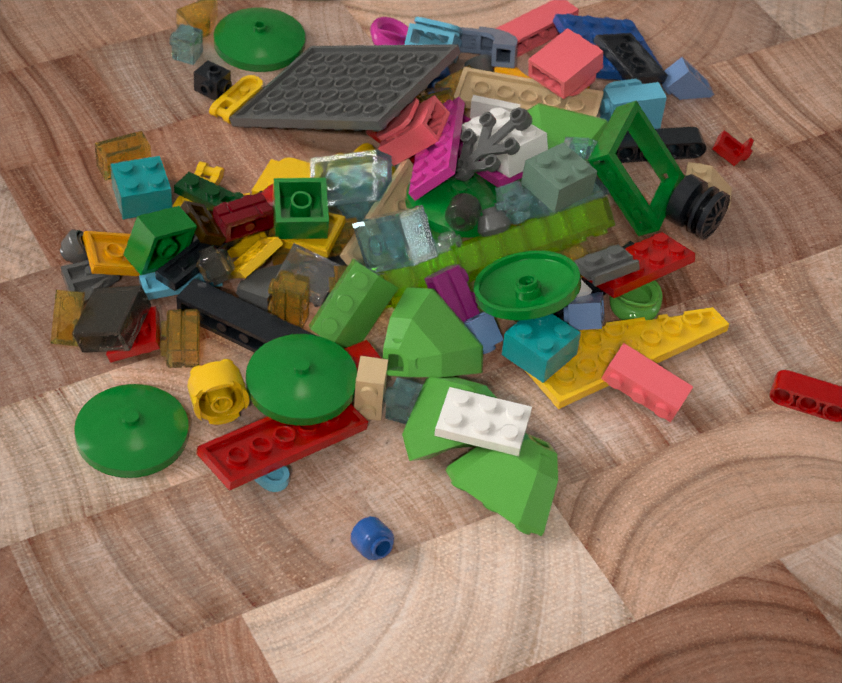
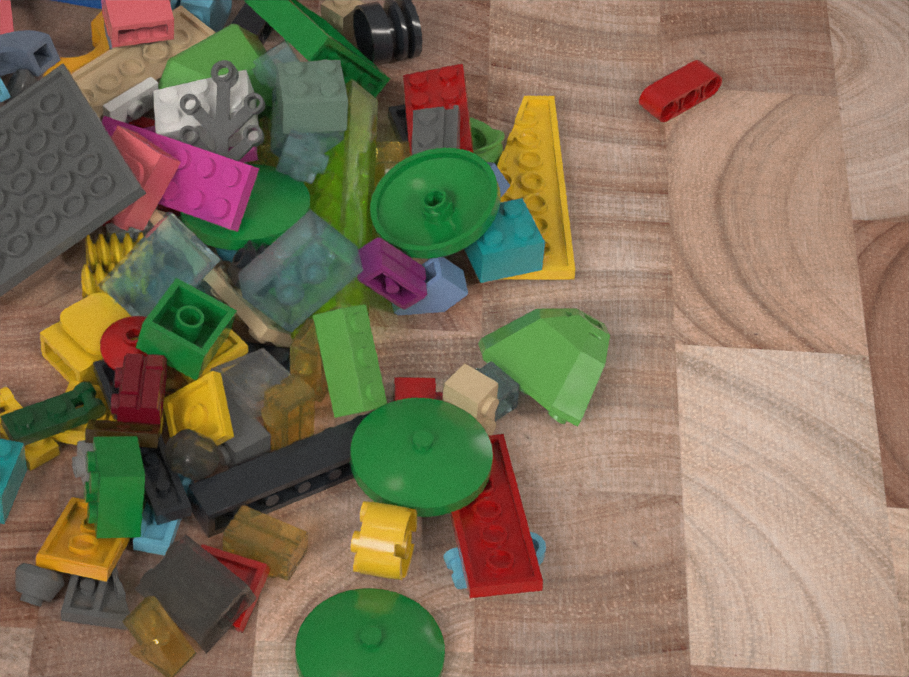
camera: 60 degrees left, 0 degrees up
blue head [350,516,394,560] -> none
bright green brick [383,287,483,377] -> none
white plate [435,387,532,456] -> none
clear smoke head [445,193,482,232] -> none
bright green brick [445,433,558,536] -> none
dark grey cone [477,206,512,237] -> none
coral brick [601,343,693,423] -> none

